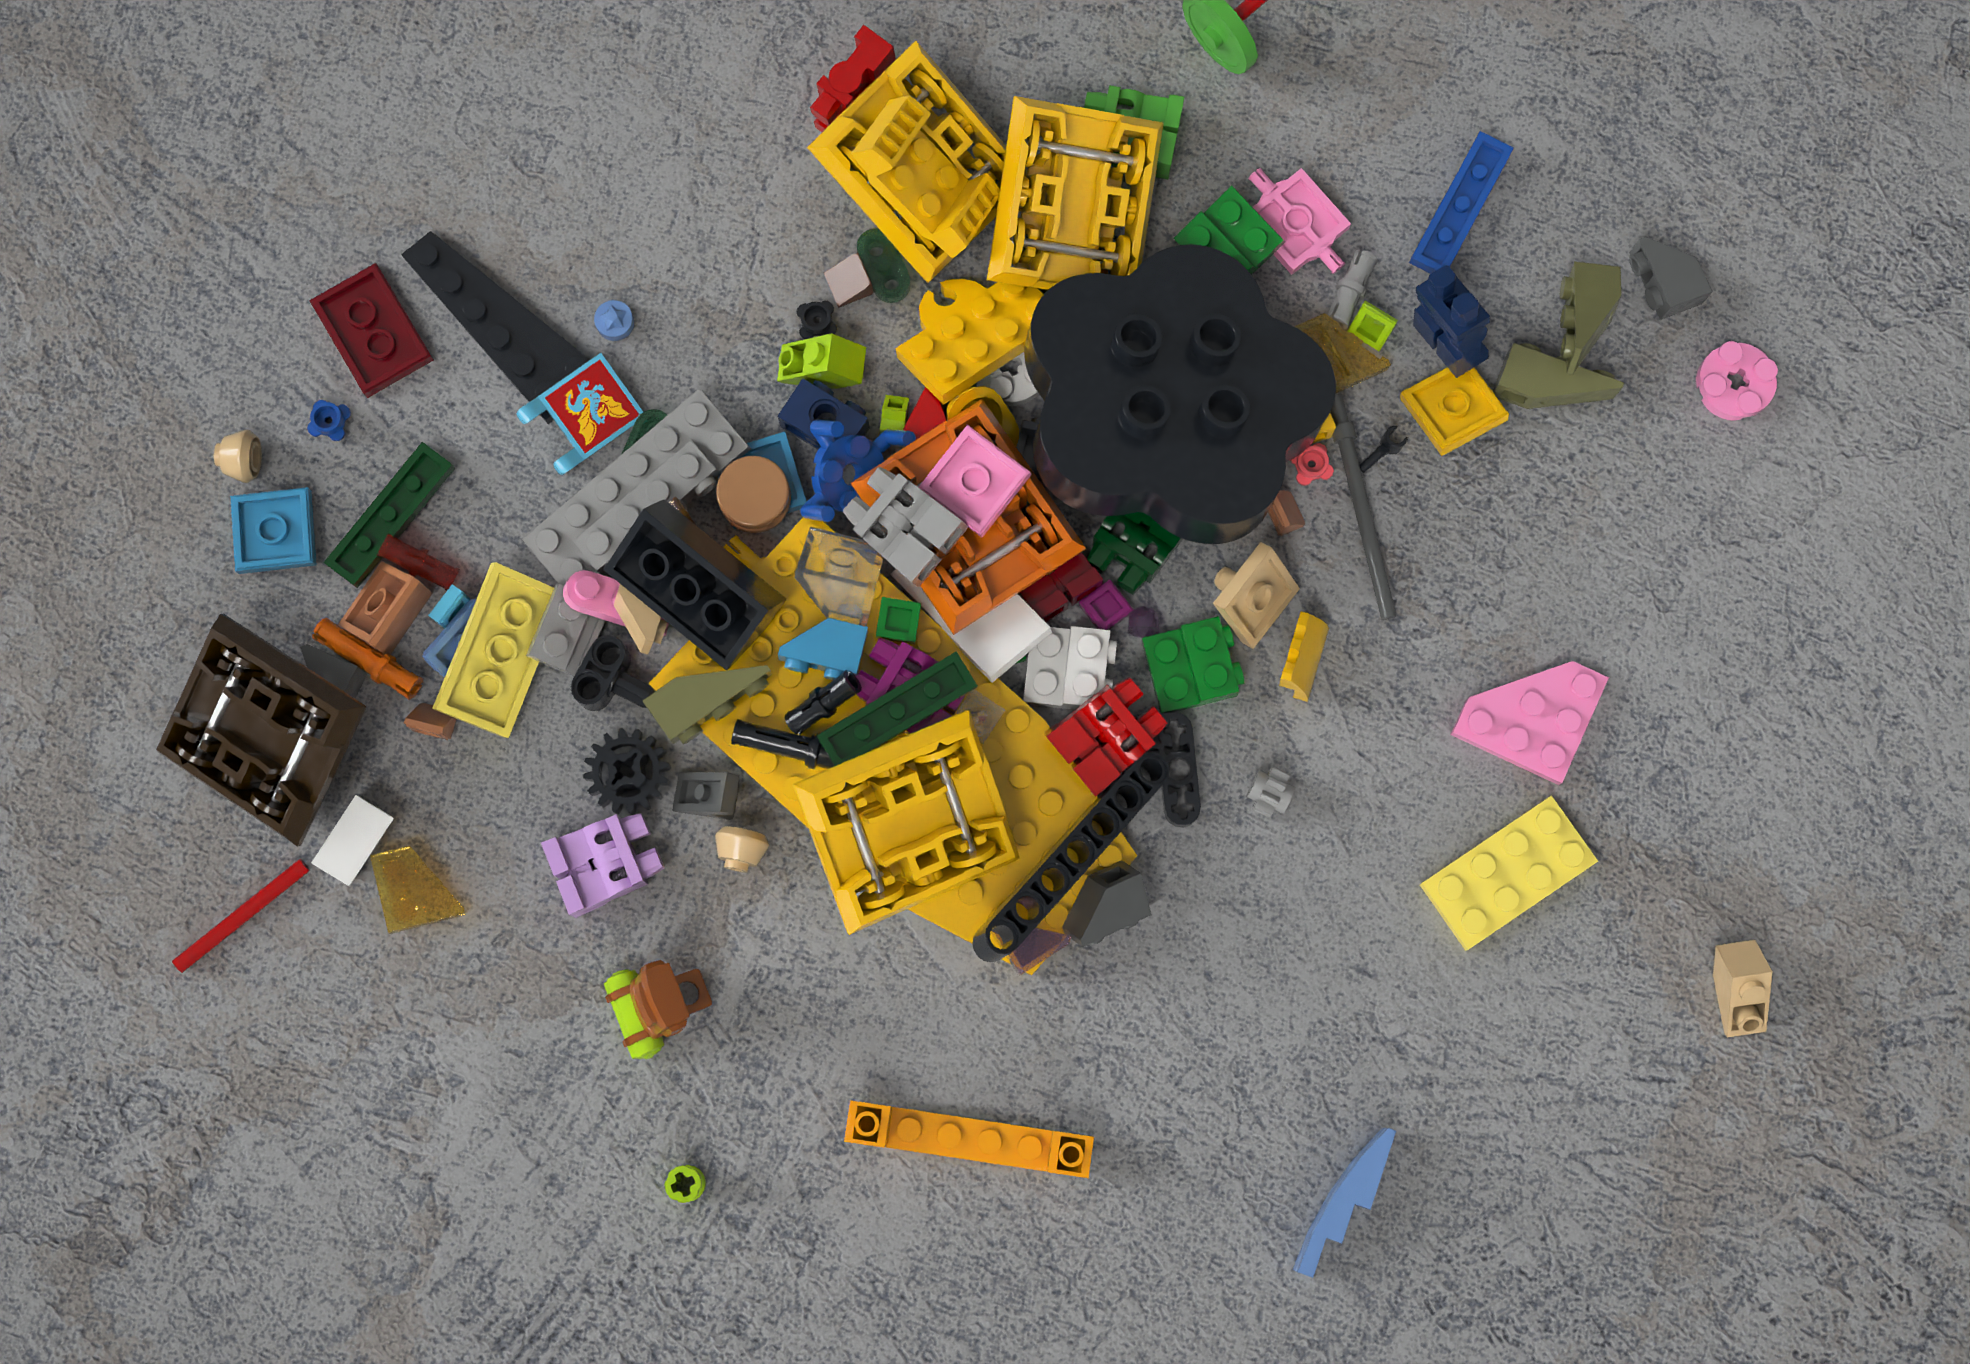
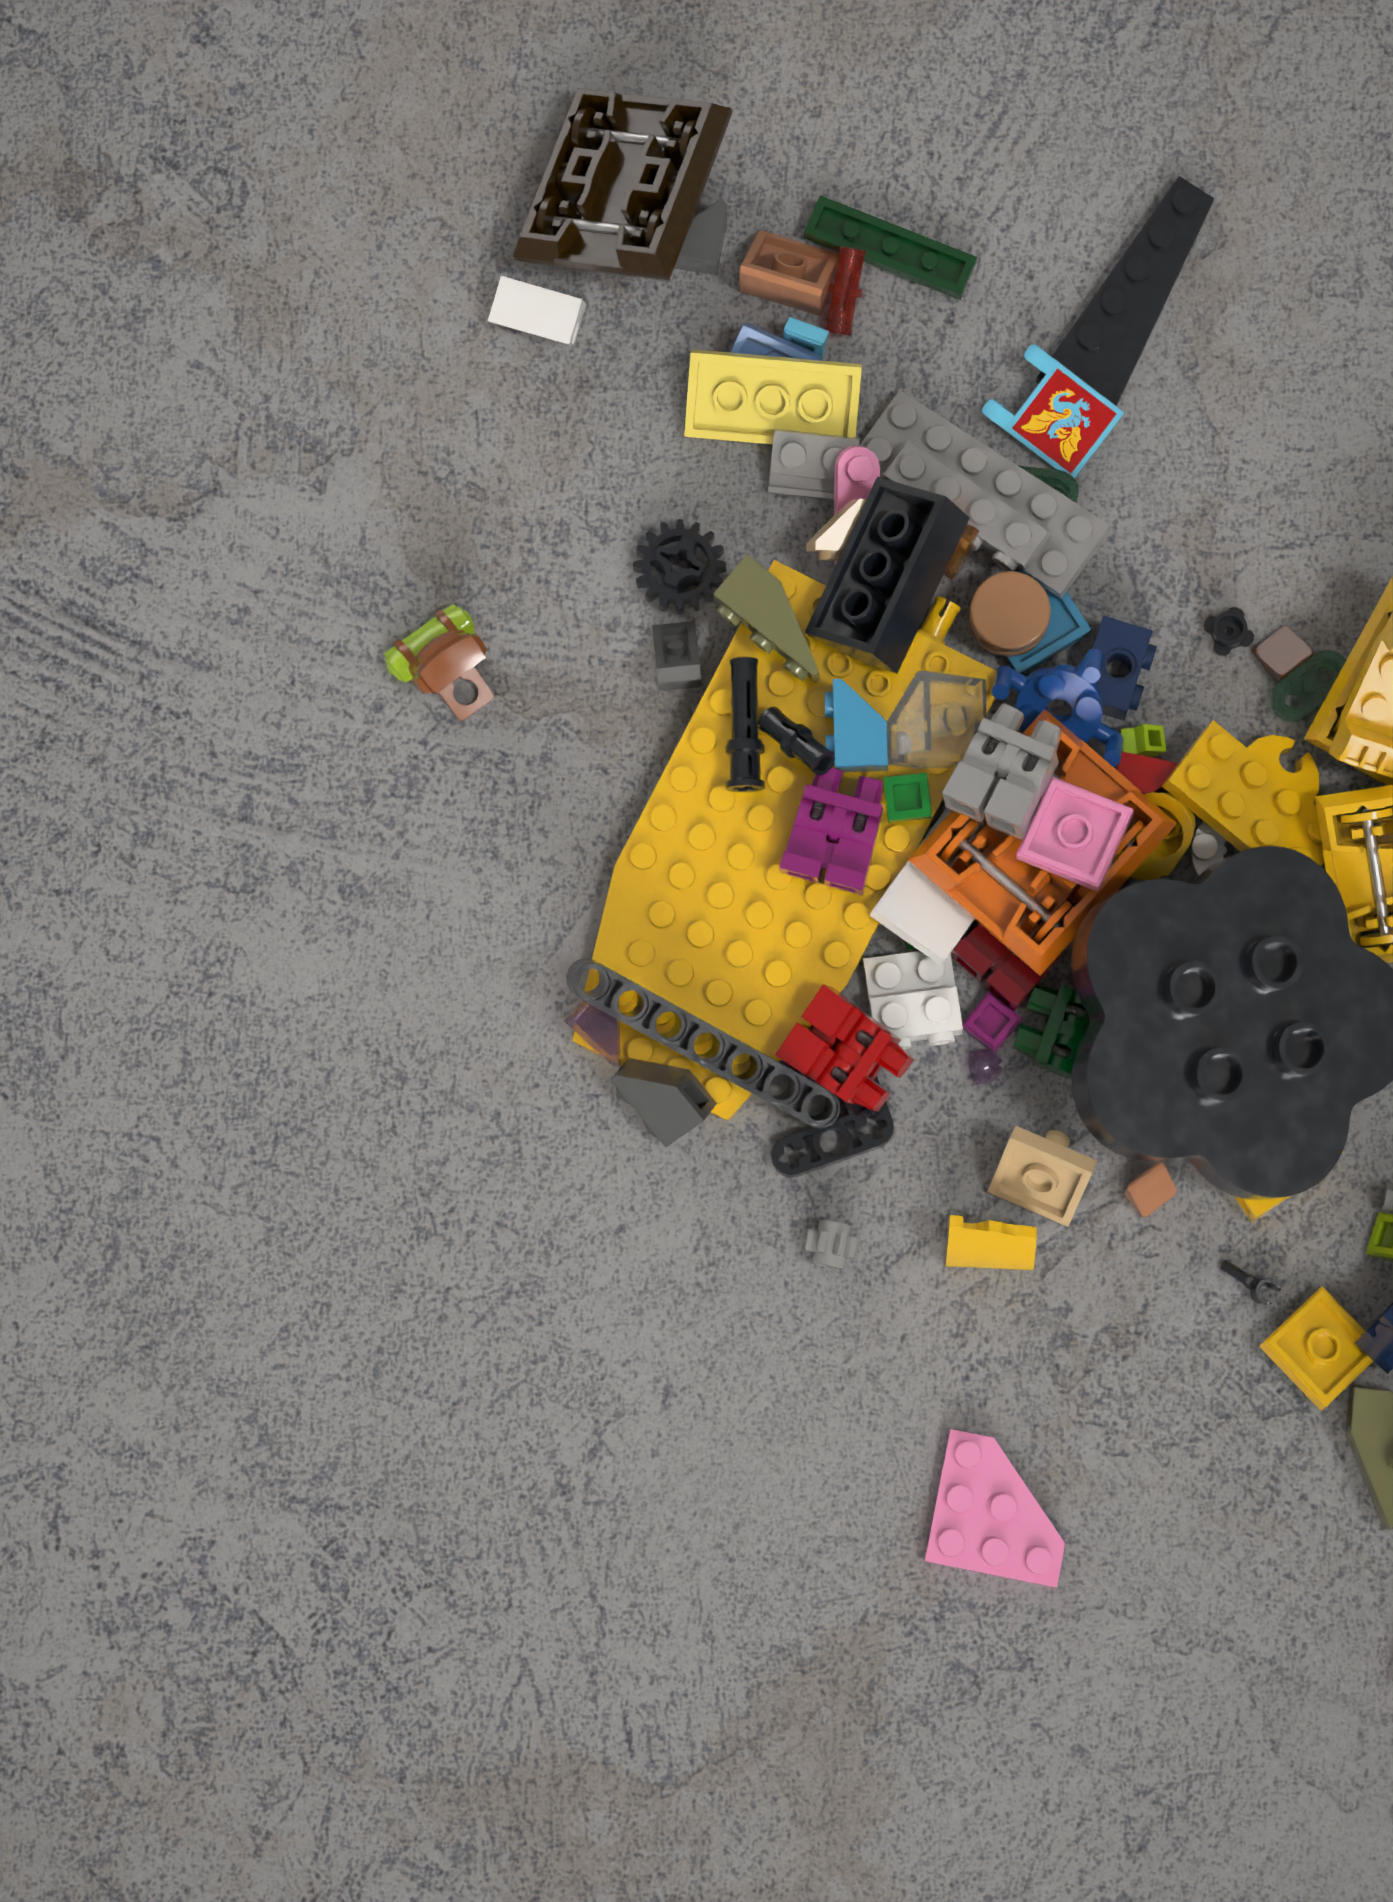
camera: 80 degrees right, 0 degrees up
red bar [172,859,310,973] -> none
tan cone [214,430,262,483] -> none
dark azure plate [230,487,317,574] -> none
blue plate [307,400,351,441] -> none
dark red tile [309,263,434,398] -> none
orange pin [312,618,423,700] -> none
clear yellow wing [370,846,466,934] -> none
nougat slope [404,703,456,740] -> none
lavender hips [541,813,665,918] -> none
black beam [571,635,656,711] -> none
medium blue tile [594,300,634,341] -> none
lime bush [664,1165,706,1203] -> none
tan cone [715,826,769,873] -> none
lime slope [777,333,866,389] -> none
yellow piece [793,710,1020,935] -> none
dark green plate [817,651,978,766] -> none
light orange slope [844,1100,1094,1178] -> none
clear tile [955,689,1005,744] -> none
green plate [1141,616,1244,713] -> none
coral plate [1290,443,1334,486] -> none
medium blue slope [1293,1128,1396,1278] -> none
clear yellow wing [1294,313,1391,394] -> none
dark grey bar [1330,394,1397,620] -> none
light yellow plate [1419,795,1598,951] -> none
tan slope [1713,940,1773,1038] -> none

